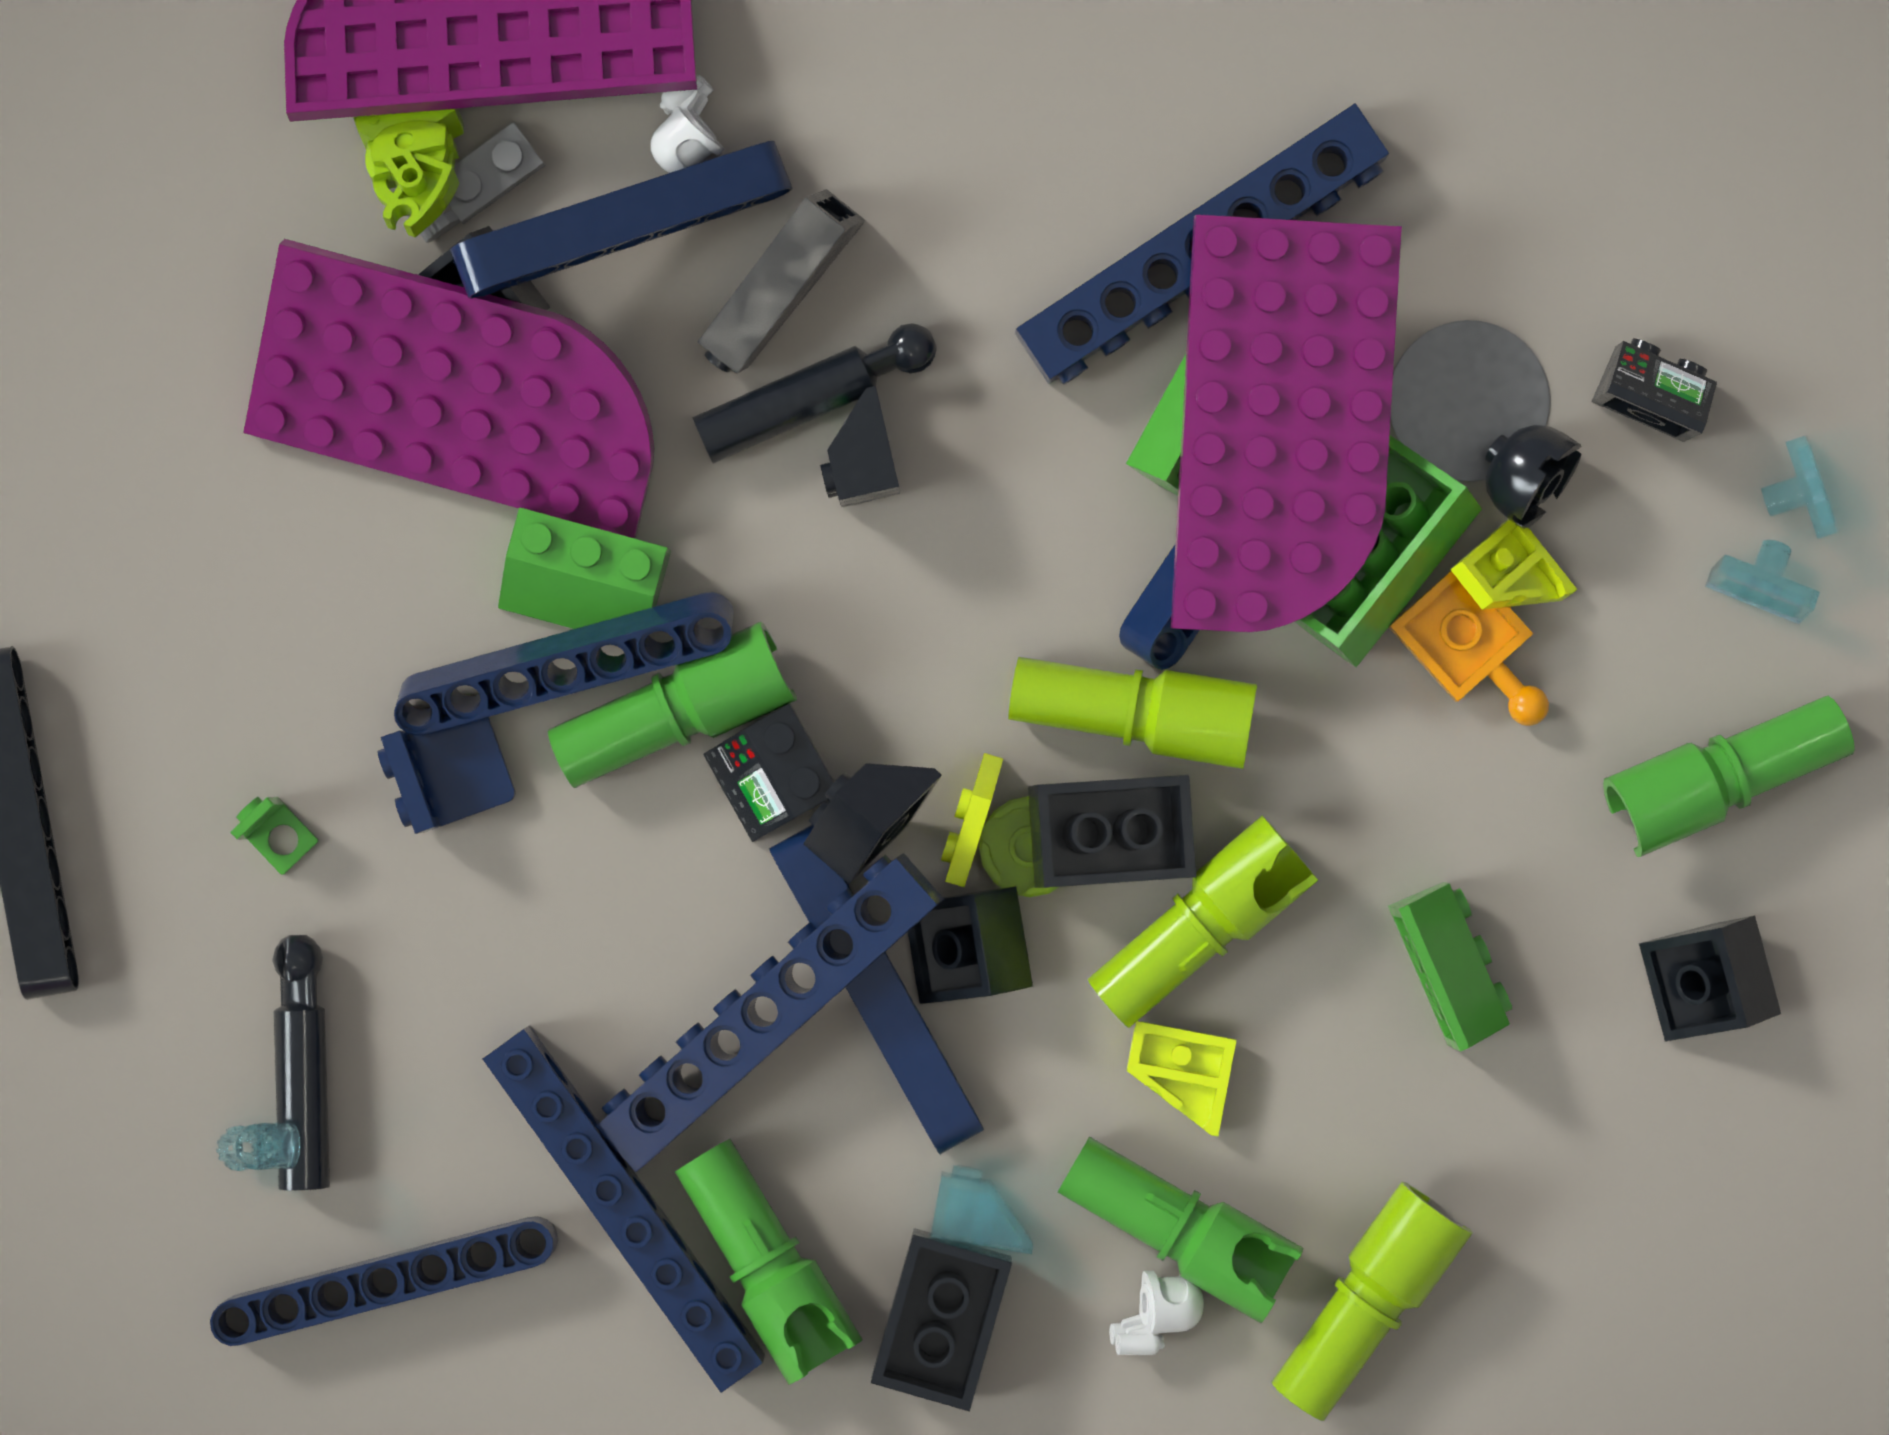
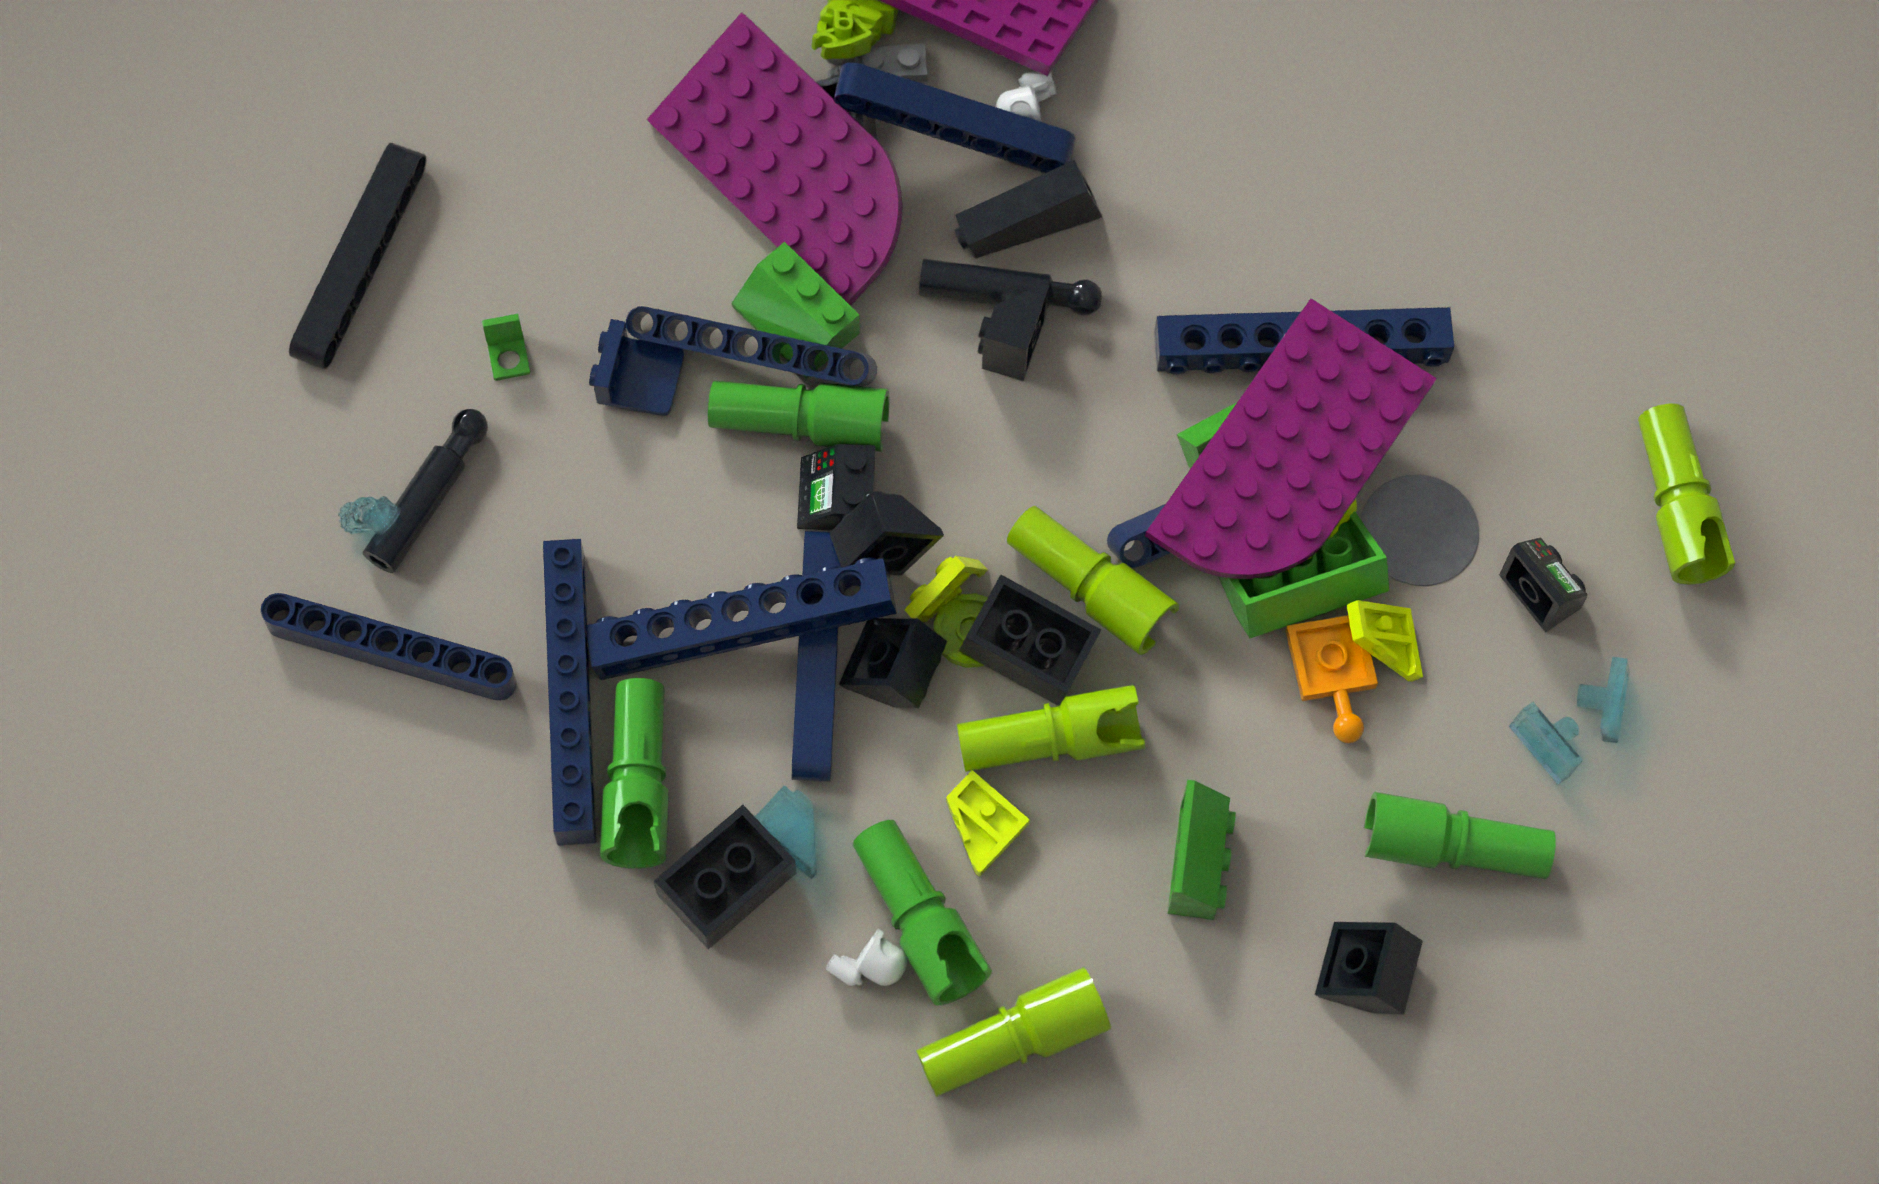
camera: 25 degrees right, 20 degrees down
black cylinder [1485,425,1582,529] -> none
none -> lime piece [1638,403,1736,585]

